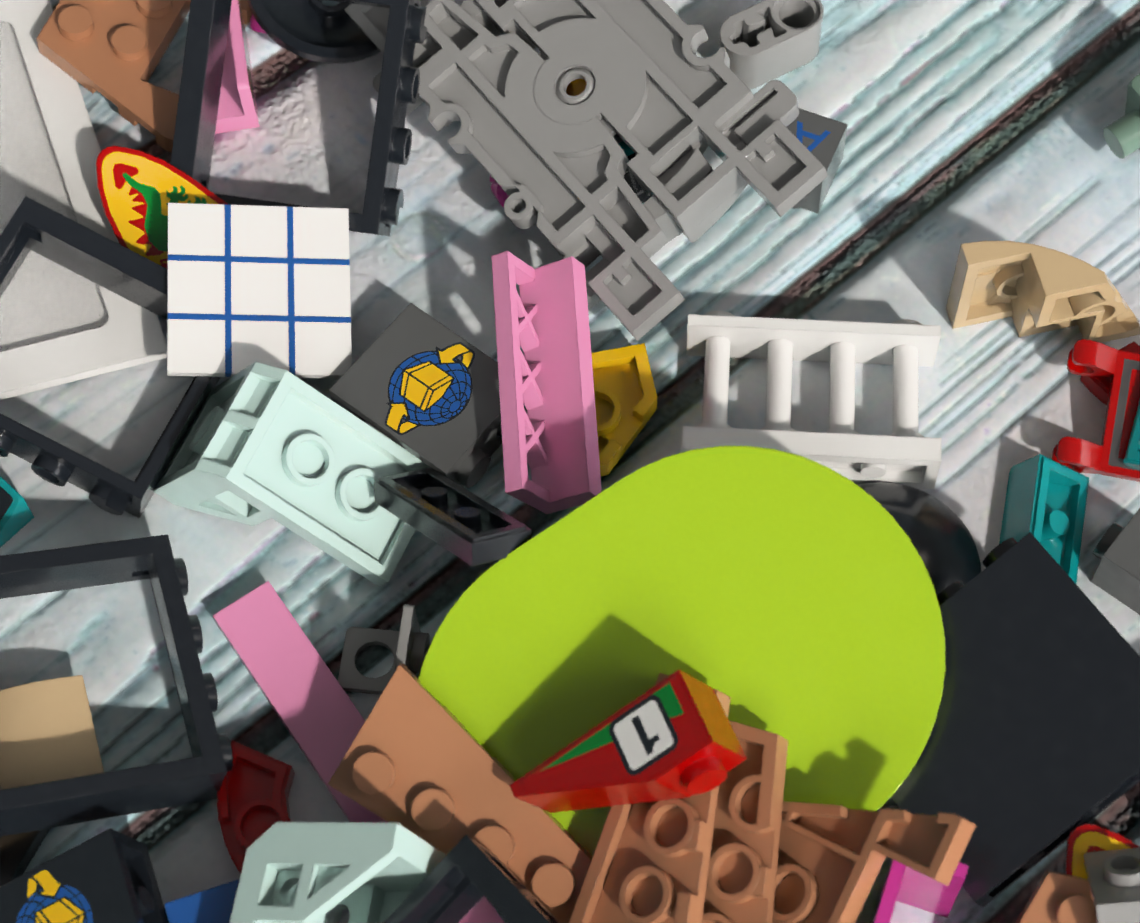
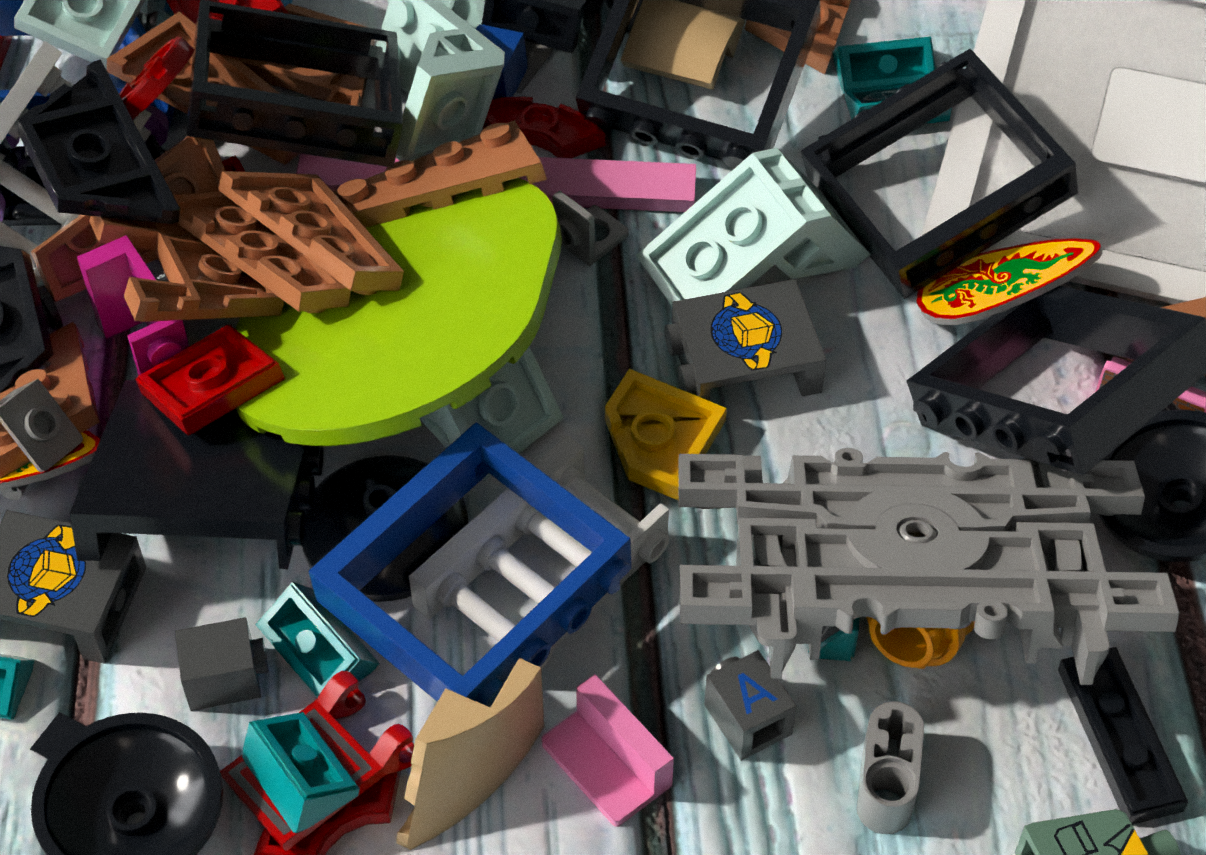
camera: 125 degrees right, 10 degrees down
white piece [167,203,352,379] -> none
black tile [374,467,532,566] -> none
bright pink fence [491,250,602,514] -> none
red slope [509,669,747,813] -> none
none -> red tile [135,325,285,436]
none -> blue window [308,422,632,707]
none -> bright pink panel [542,674,674,827]

